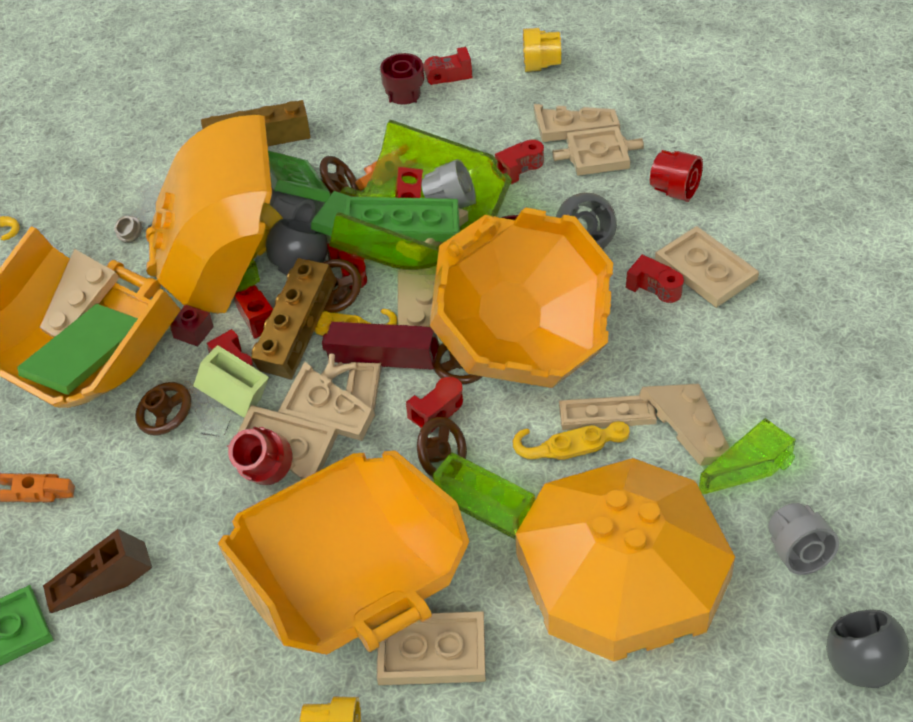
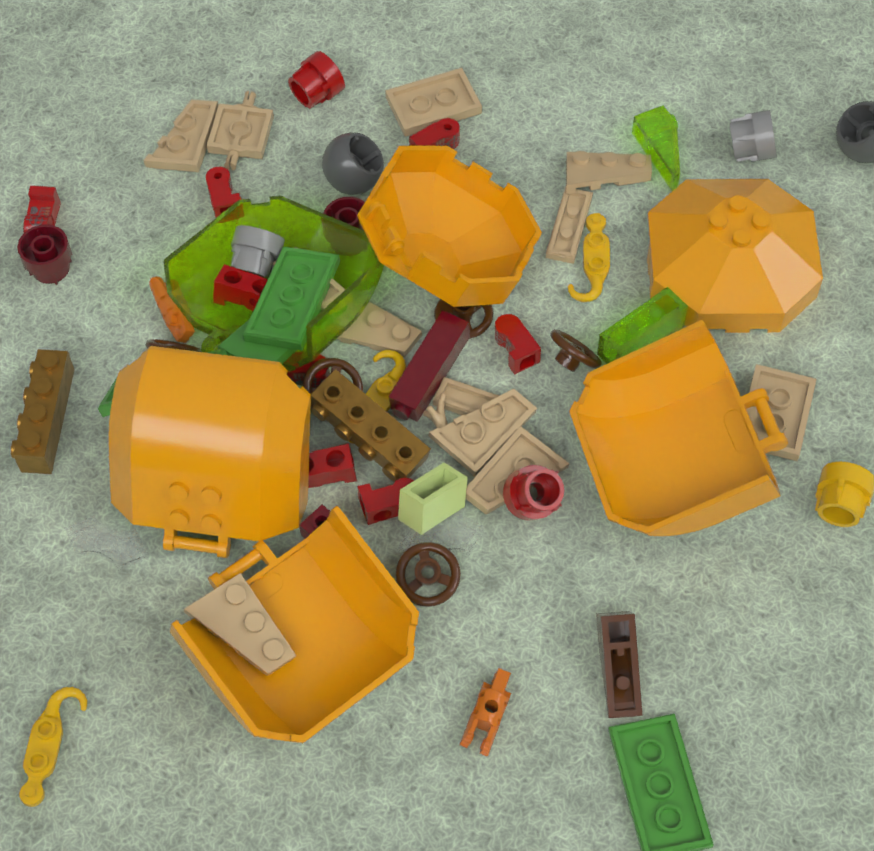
camera: 75 degrees left, 10 degrees up
bright green tile [17,304,138,395] -> none
dark tan plate [114,216,142,243] -> none
yellow piece [523,28,561,72] -> none

